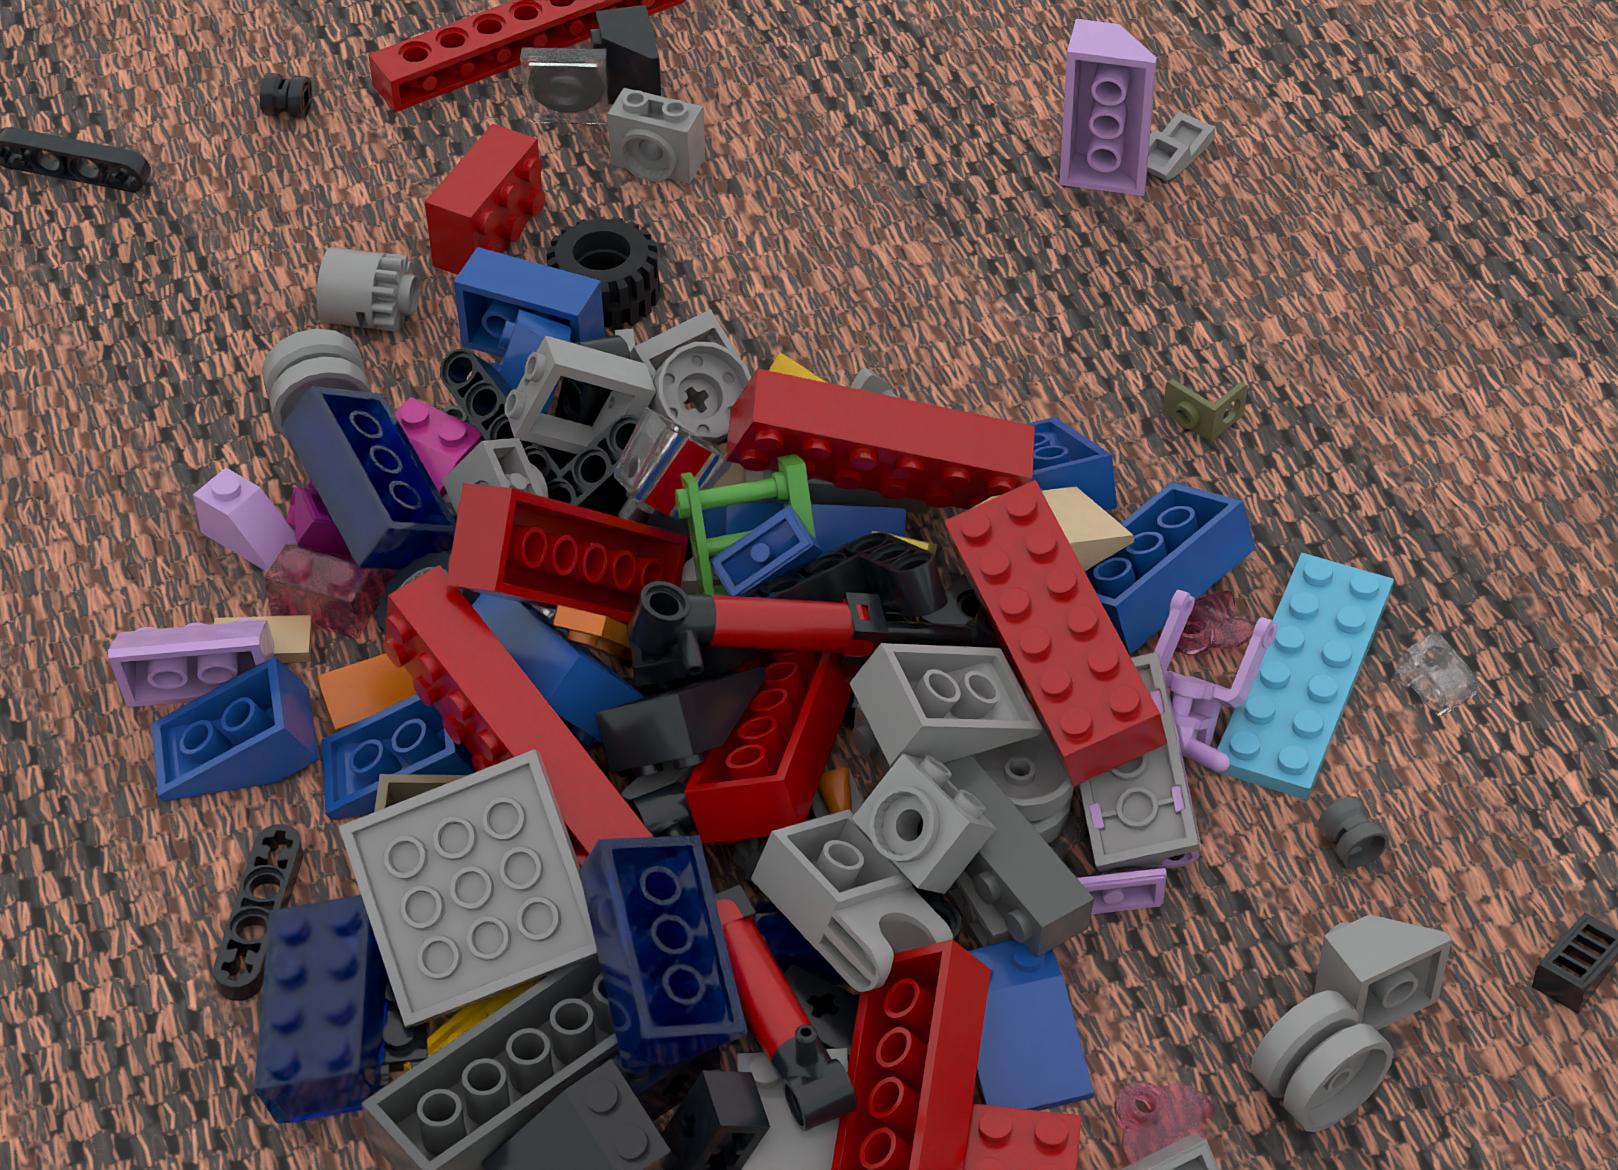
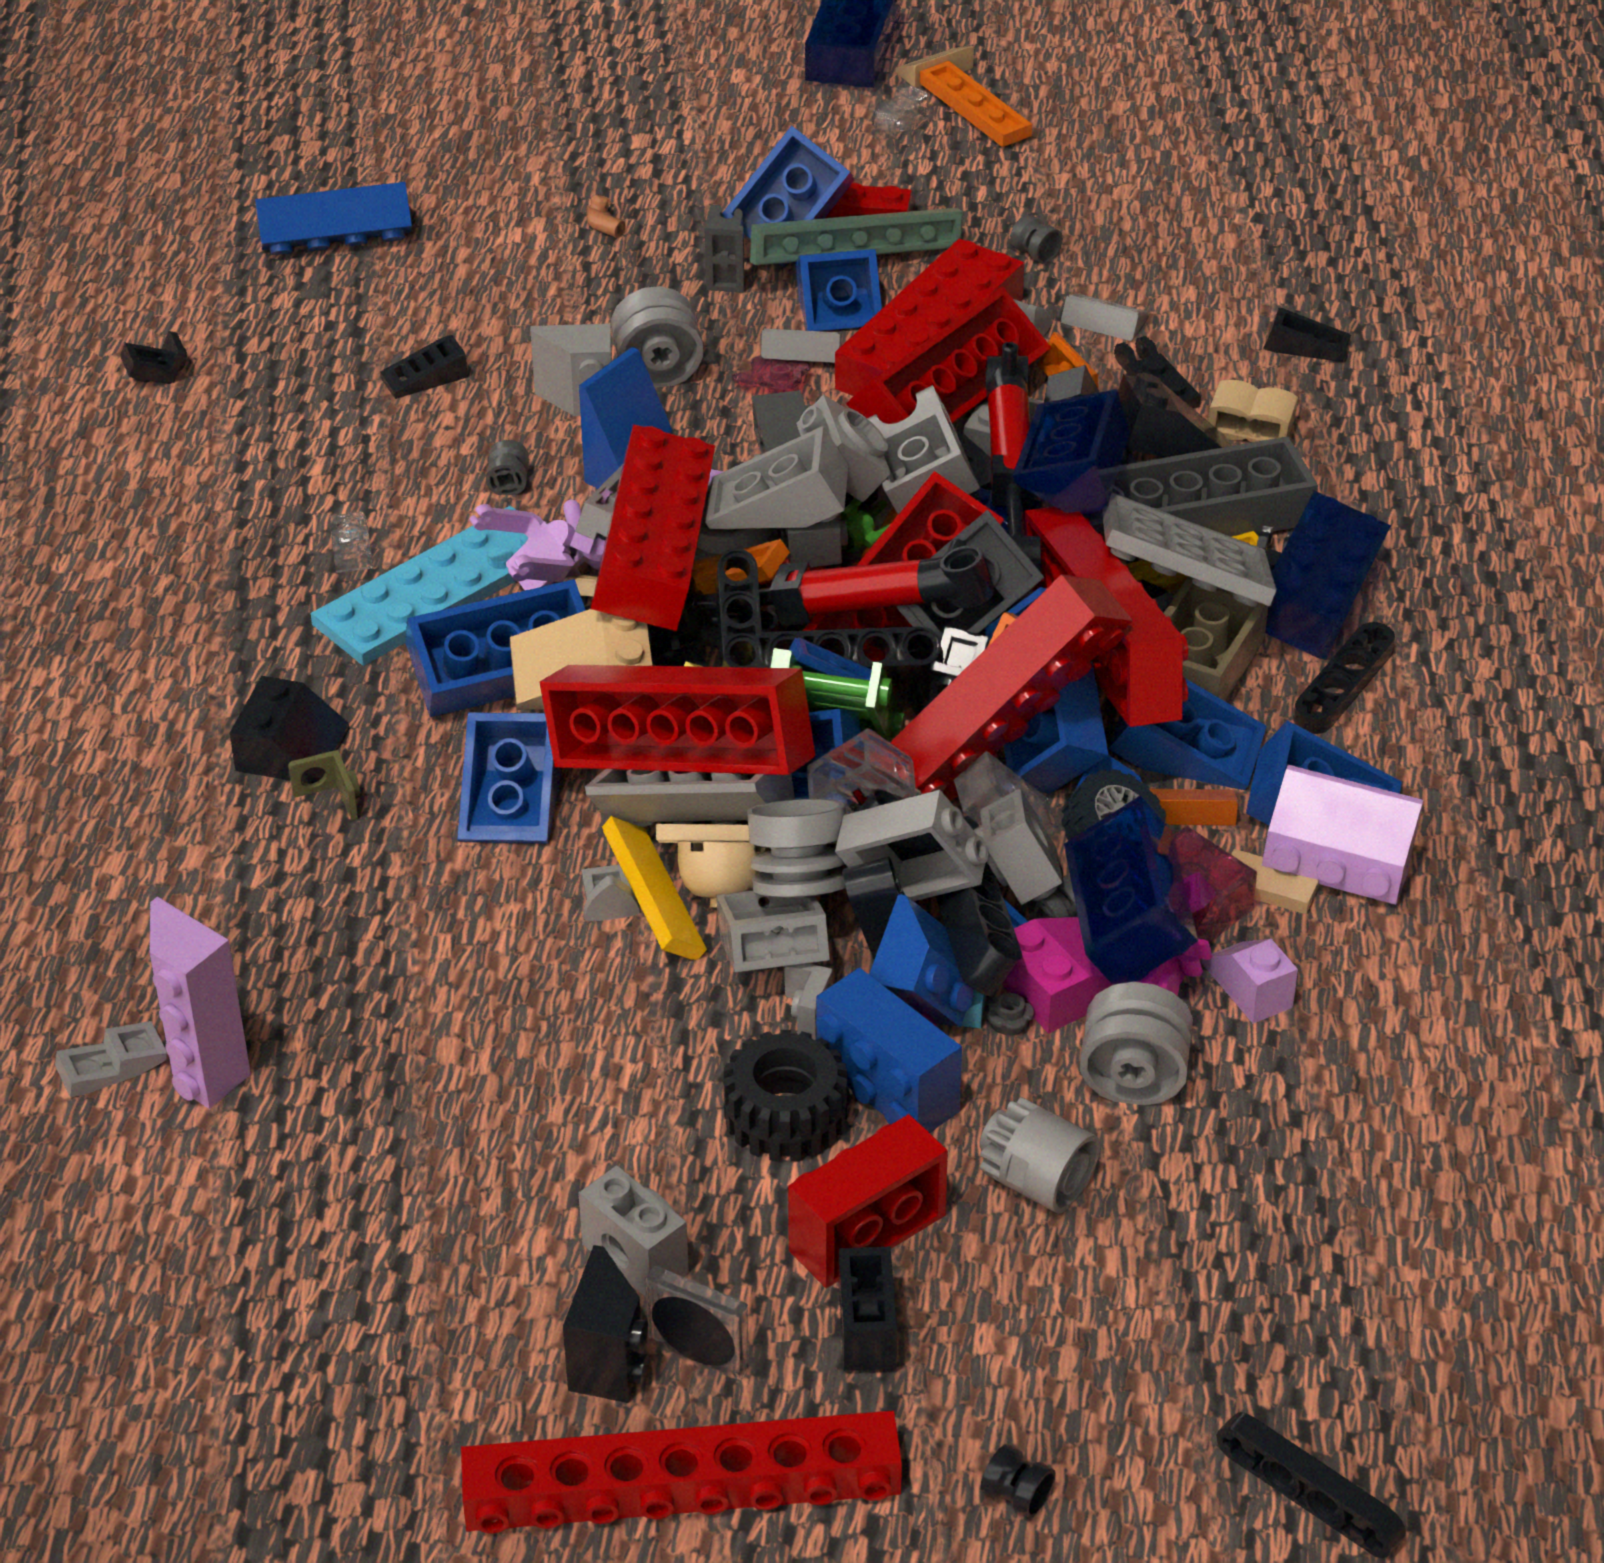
camera: 155 degrees left, 5 degrees down
none -> black slope [229,676,349,784]
none -> blue slope [579,347,673,489]
none -> black brick [838,1246,897,1371]

